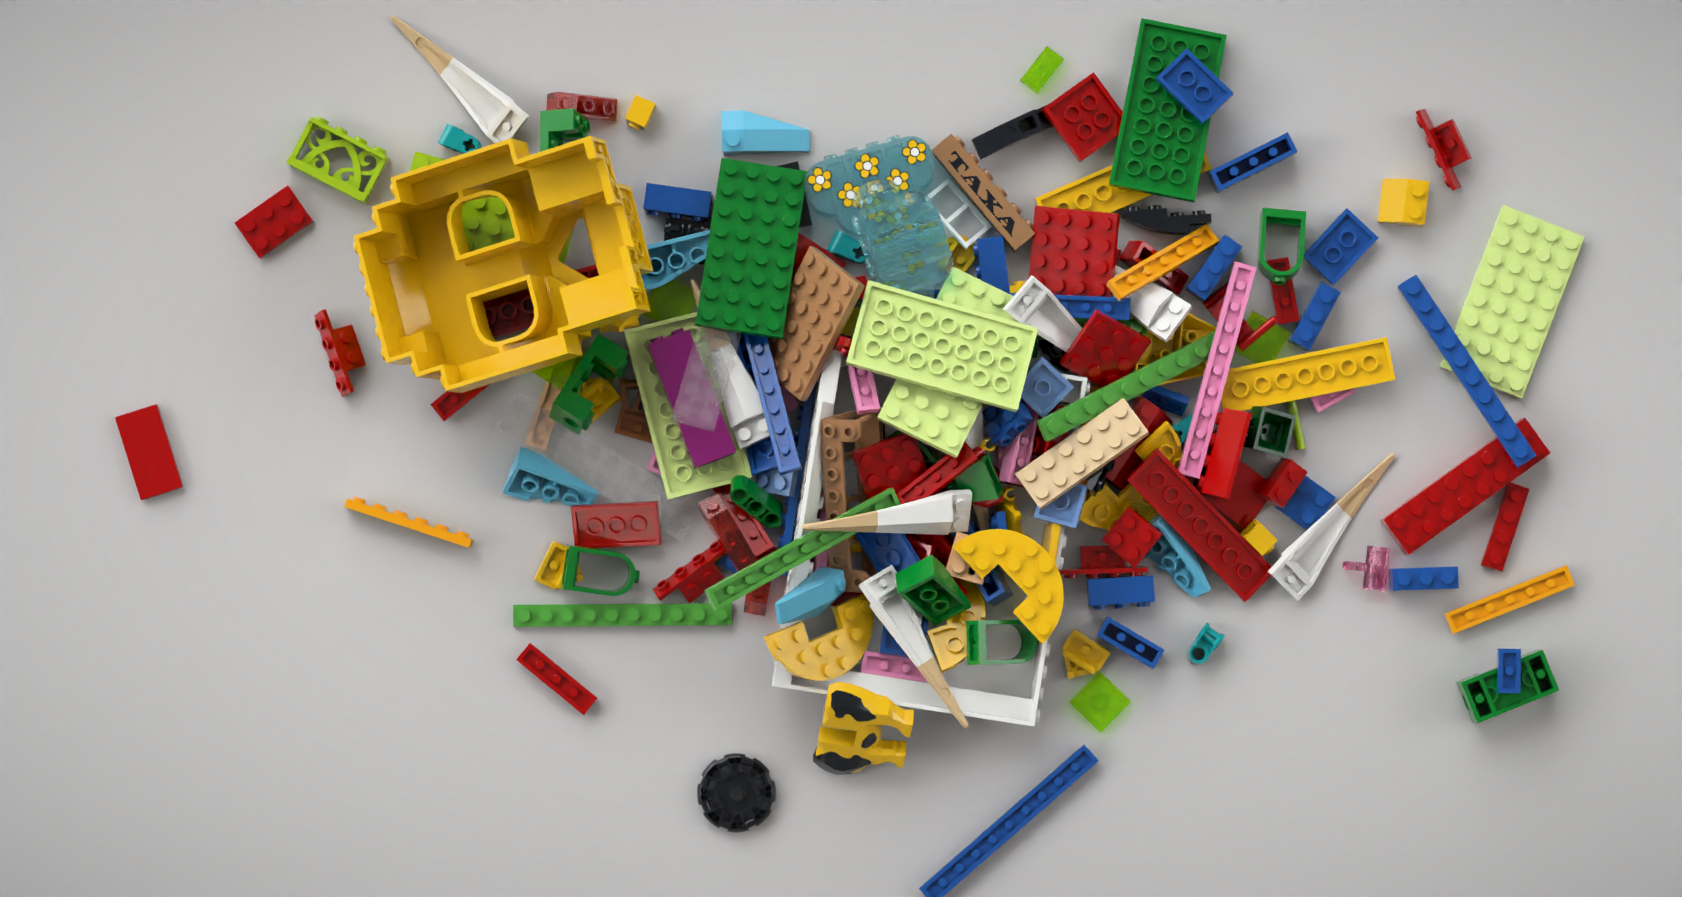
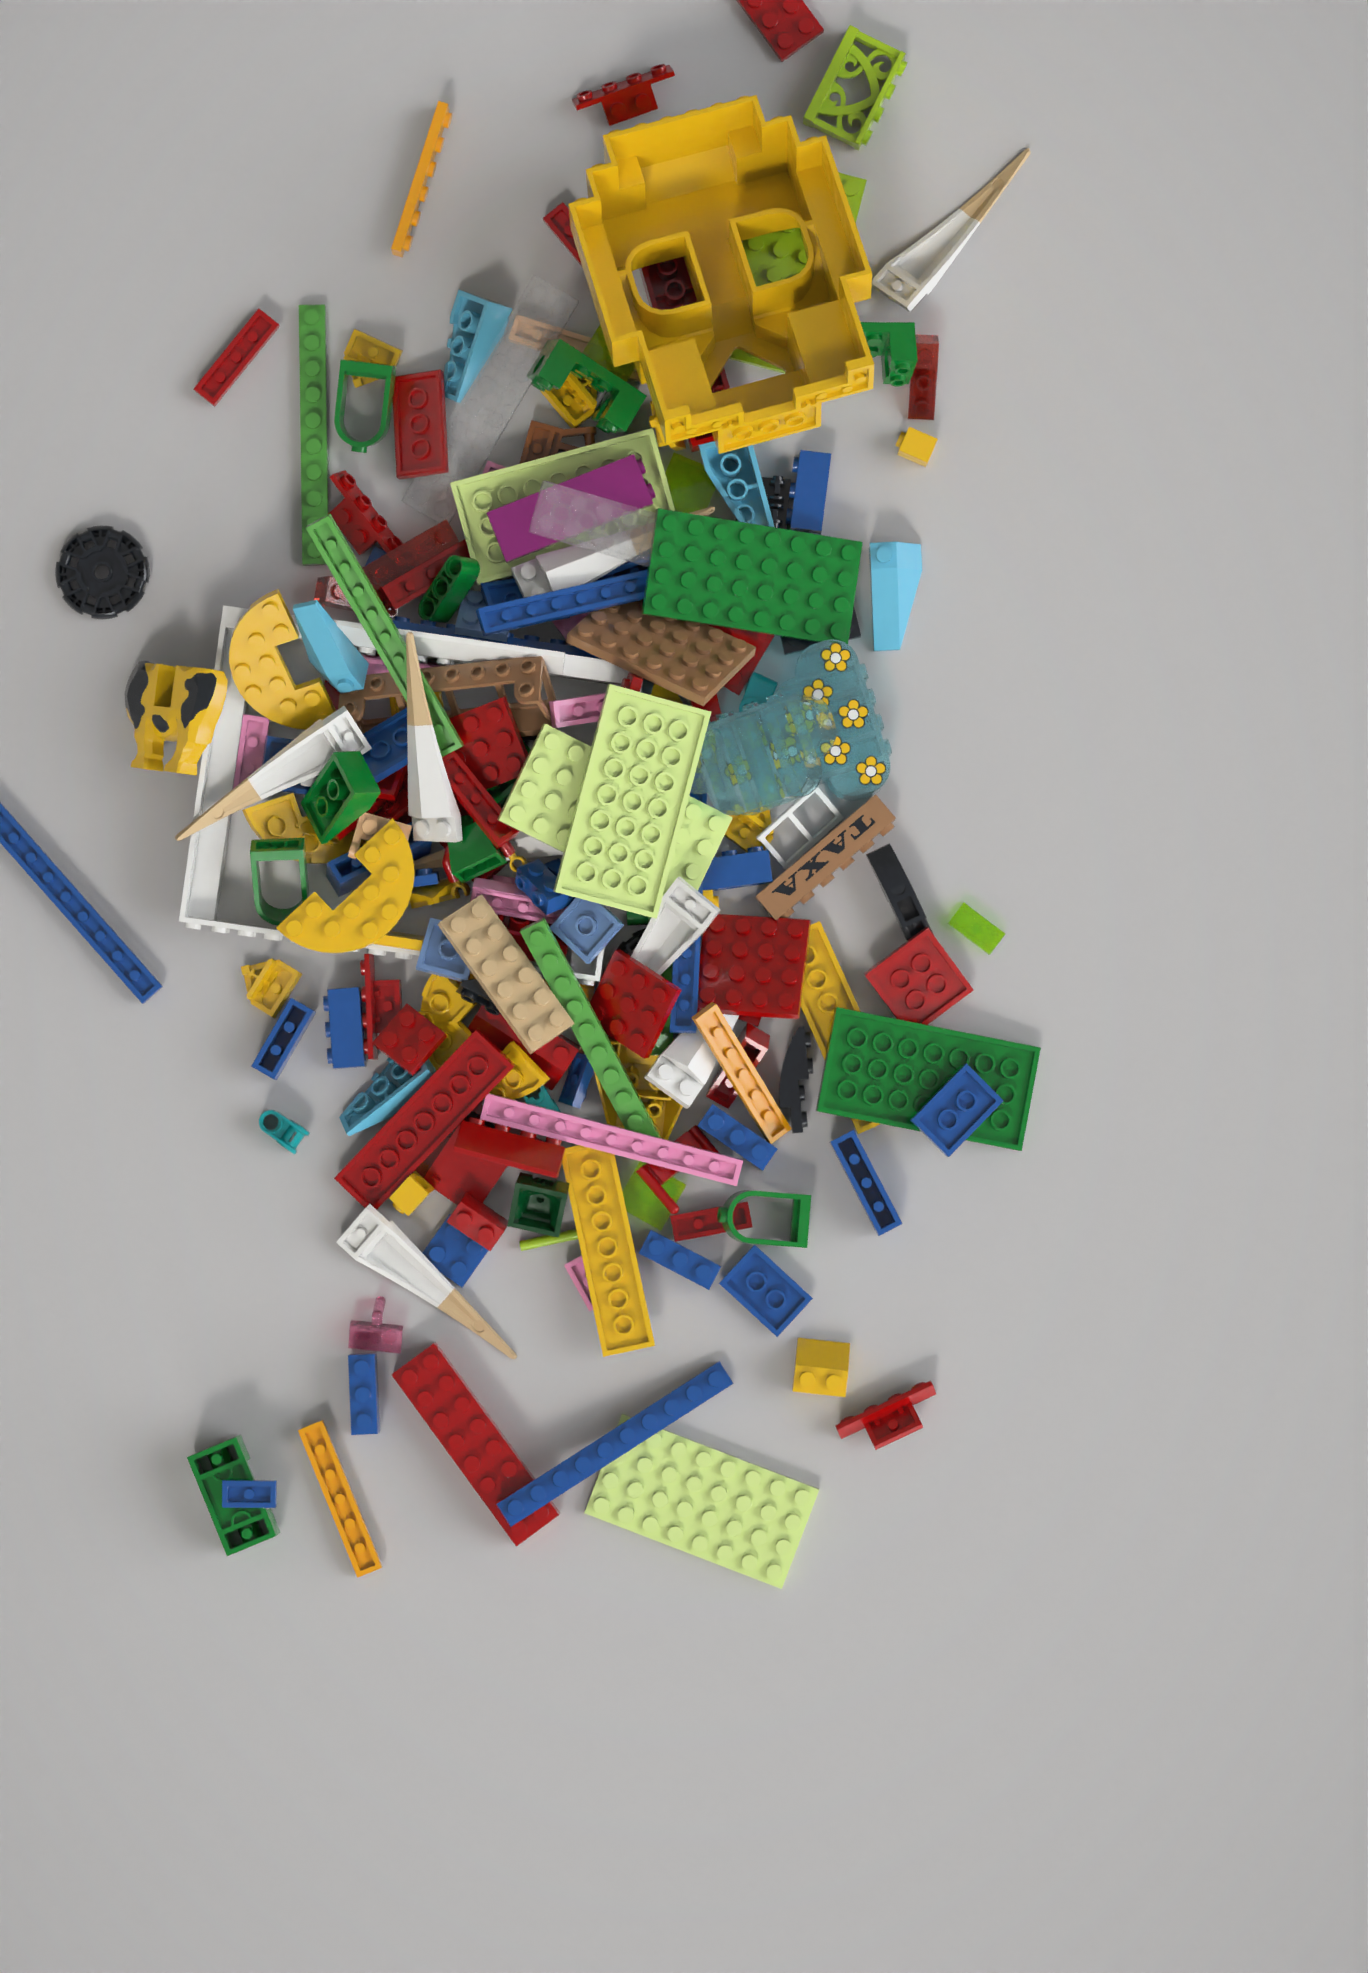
camera: 85 degrees right, 0 degrees up
teal piece [438,123,482,154] -> none
clear neon green plate [1069,671,1131,733] -> none
red plate [1480,482,1530,572] -> none

